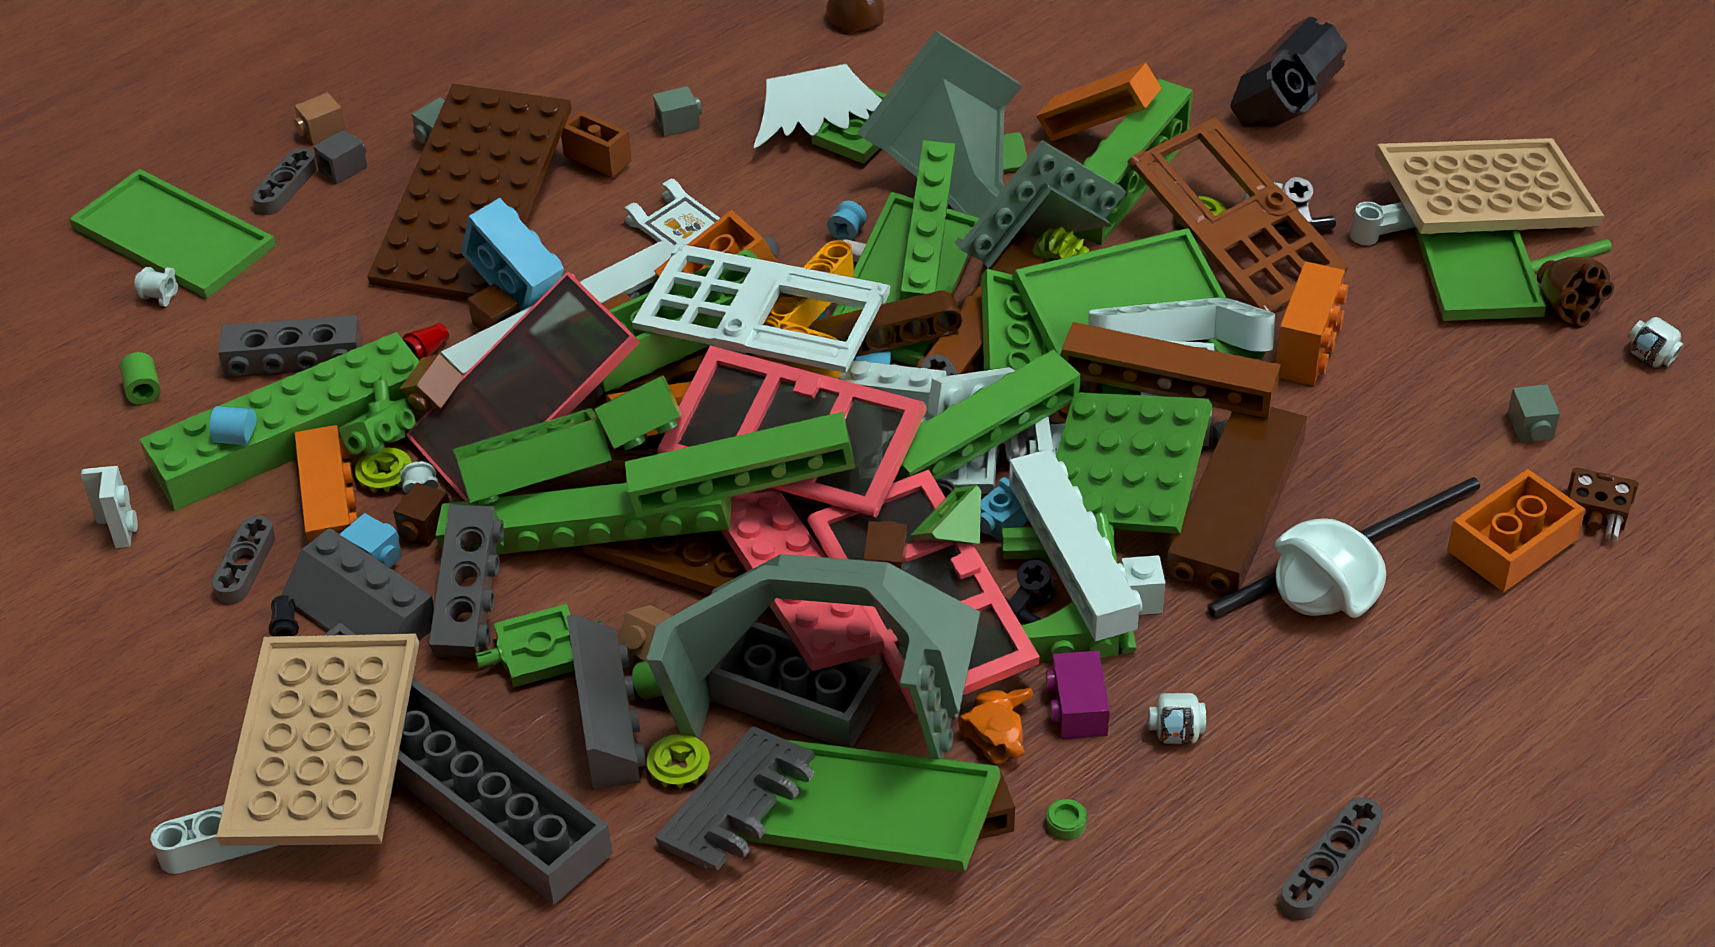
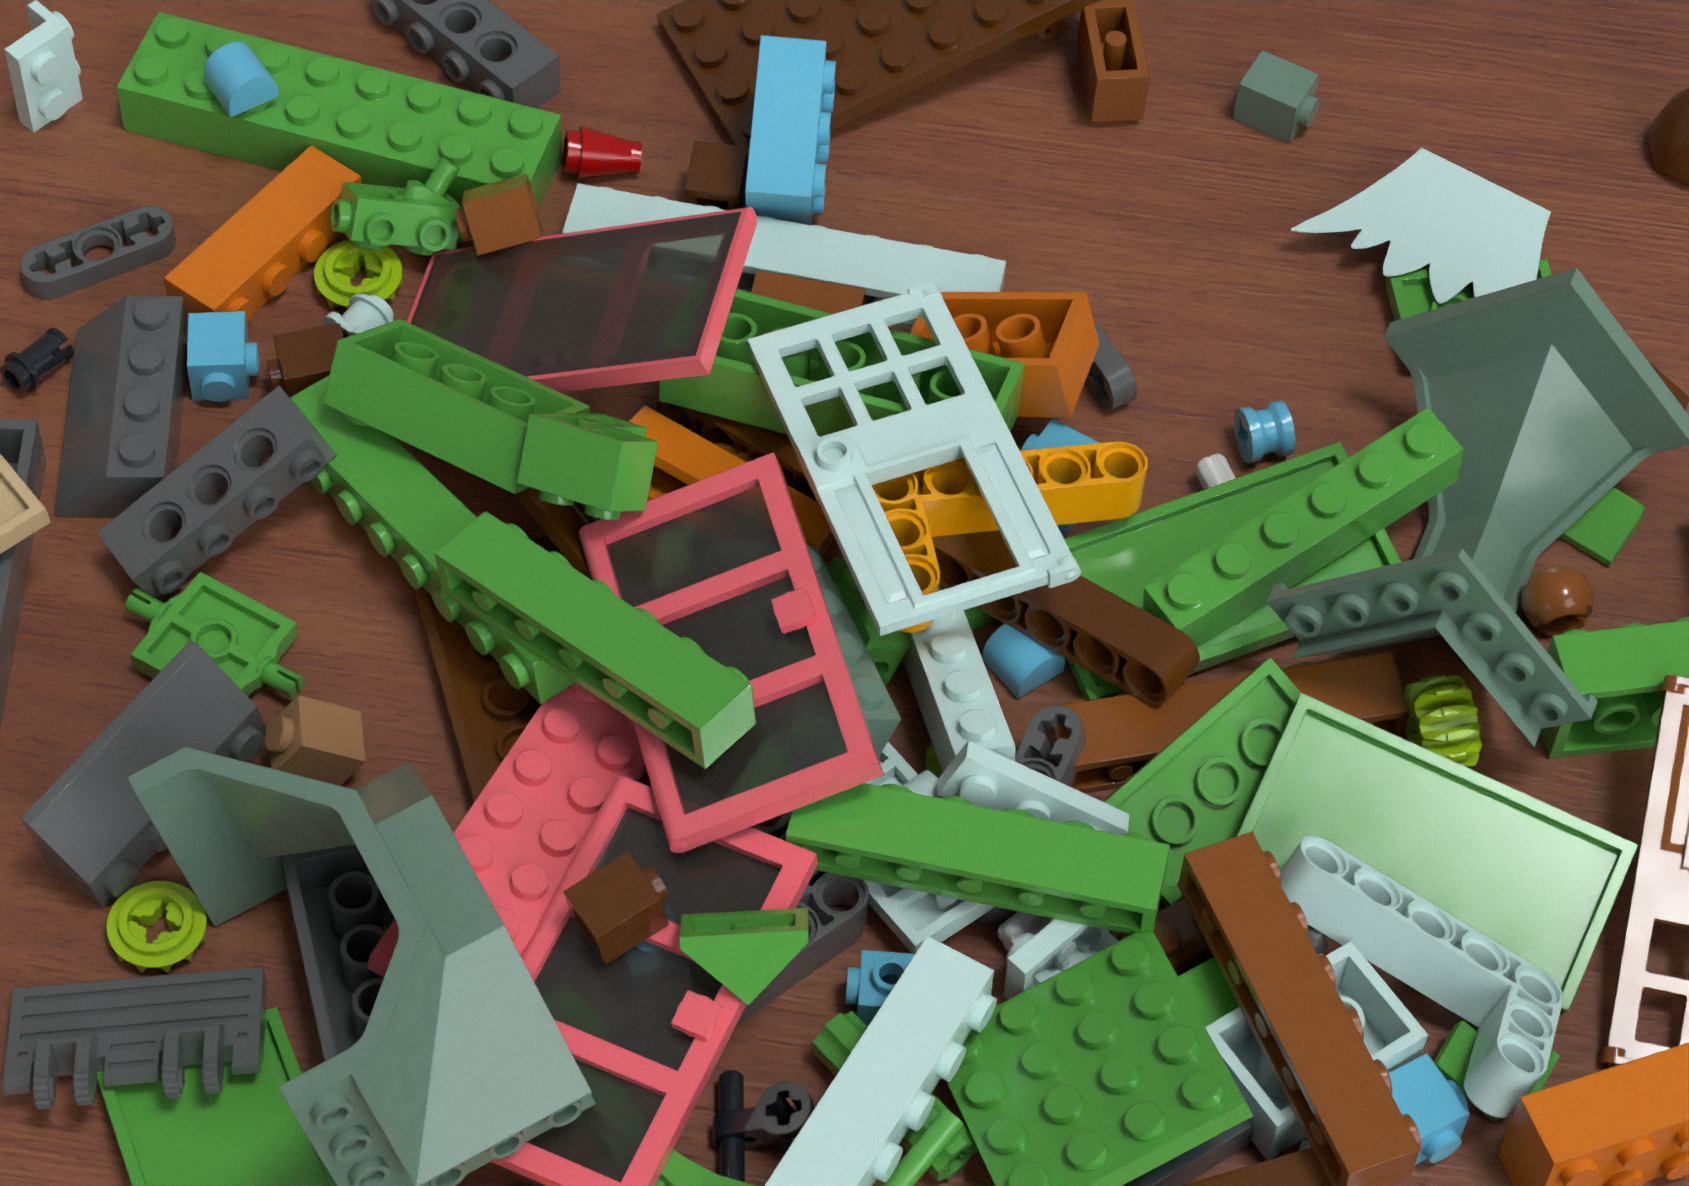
camera: 45 degrees right, 10 degrees up
light aqua flag [625,179,720,246] -> none

